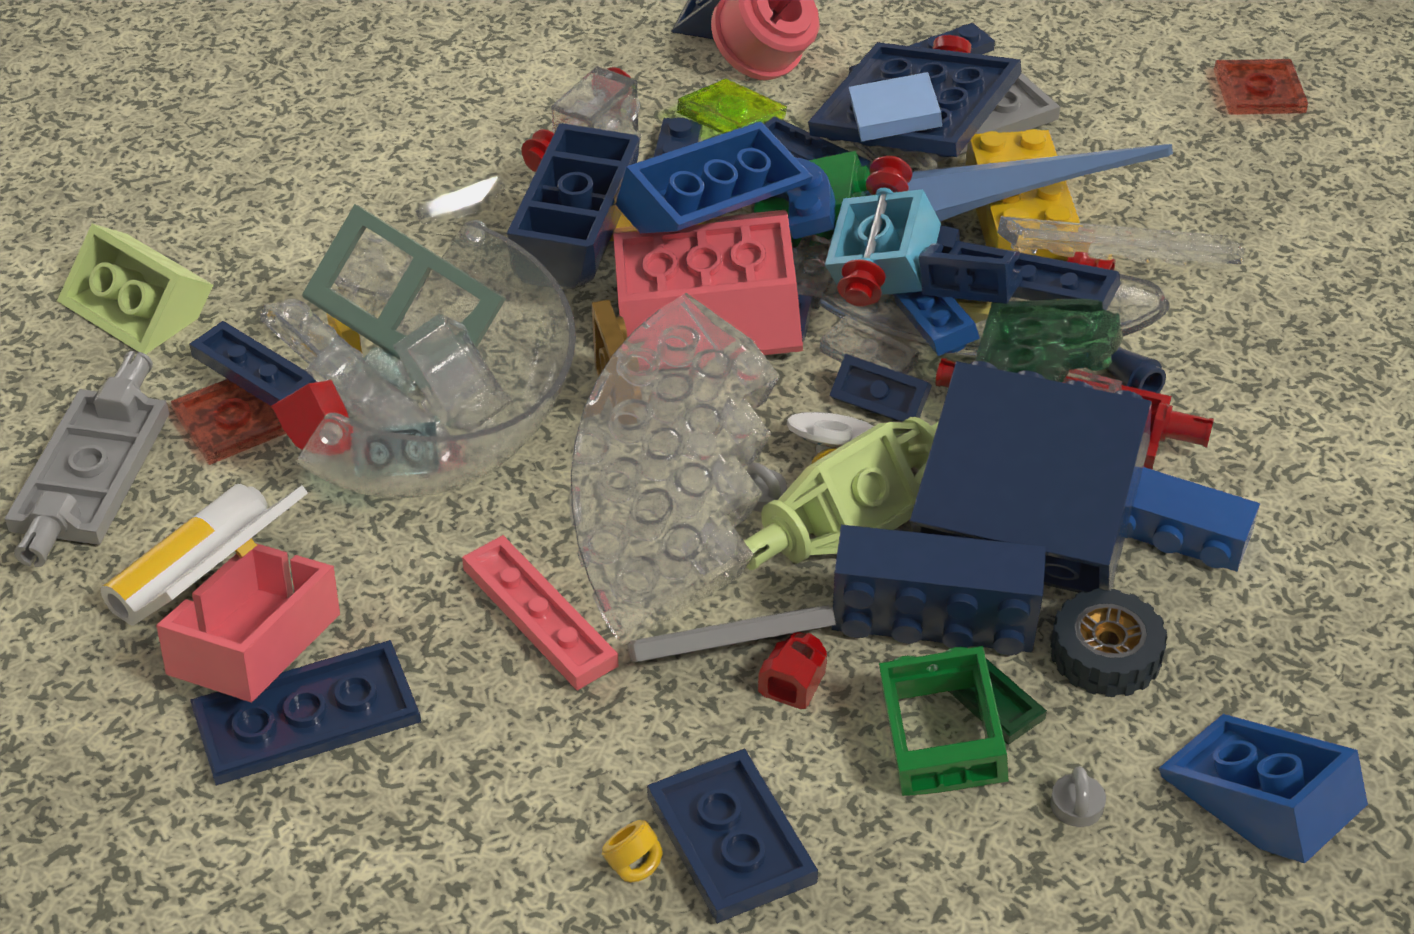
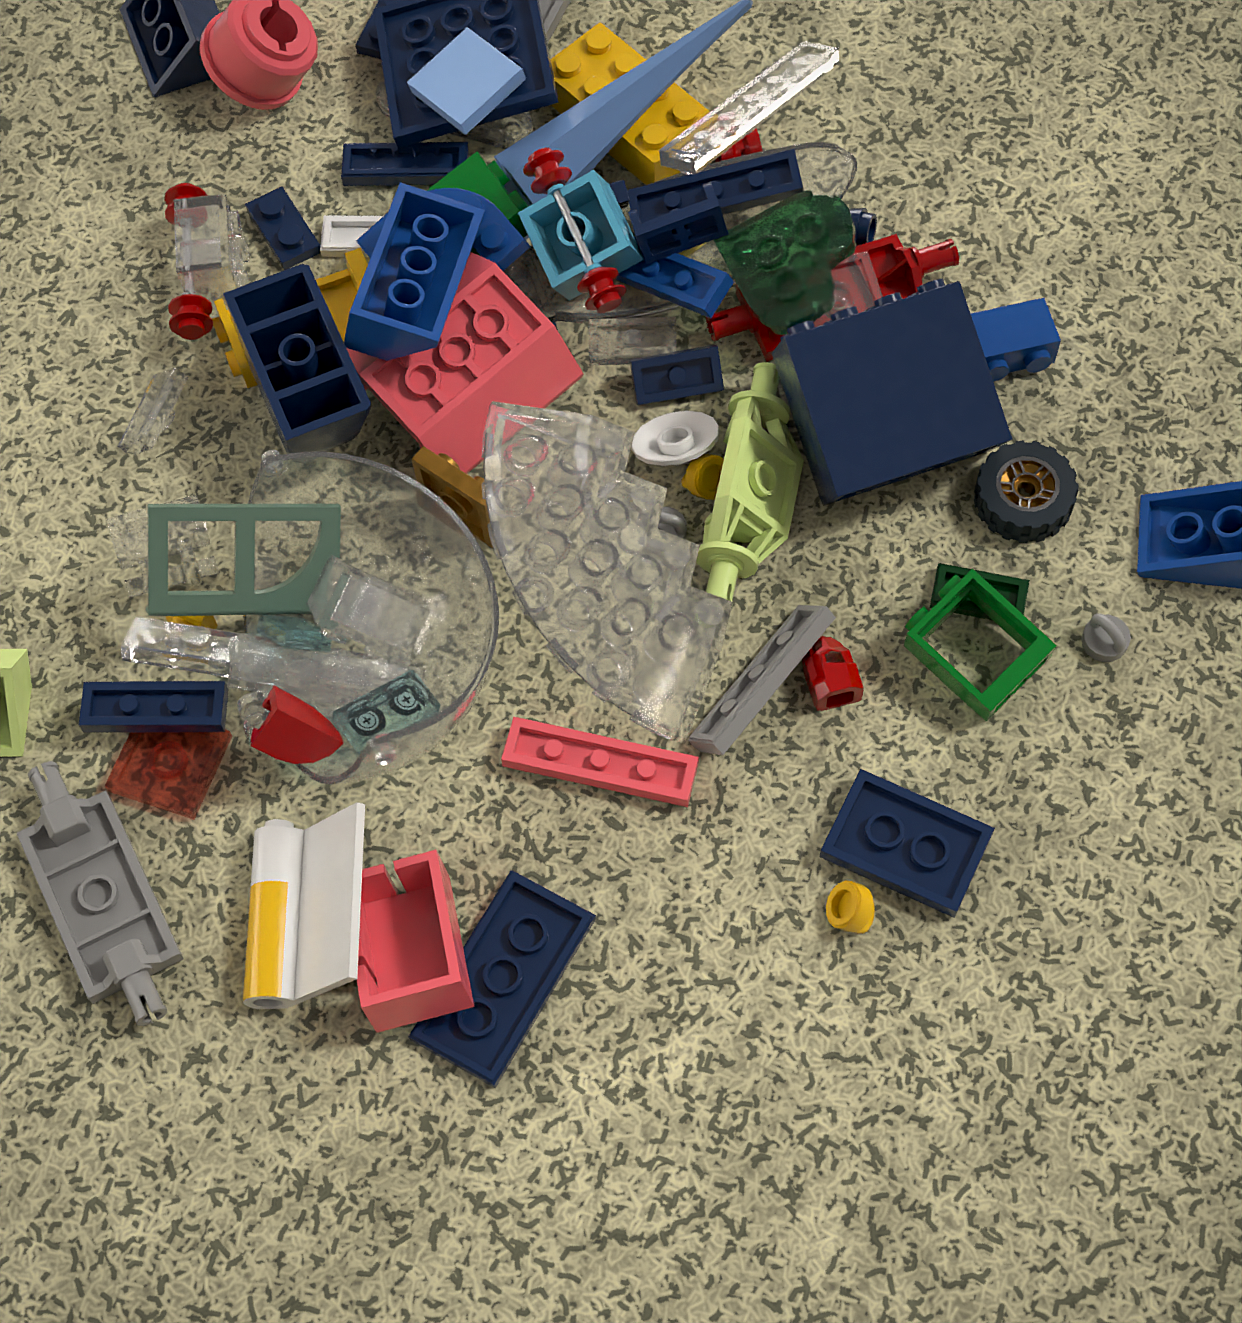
camera: 35 degrees left, 20 degrees up
clear neon green tile [676,78,787,134] -> none
dark blue brick [831,524,1046,655] -> none

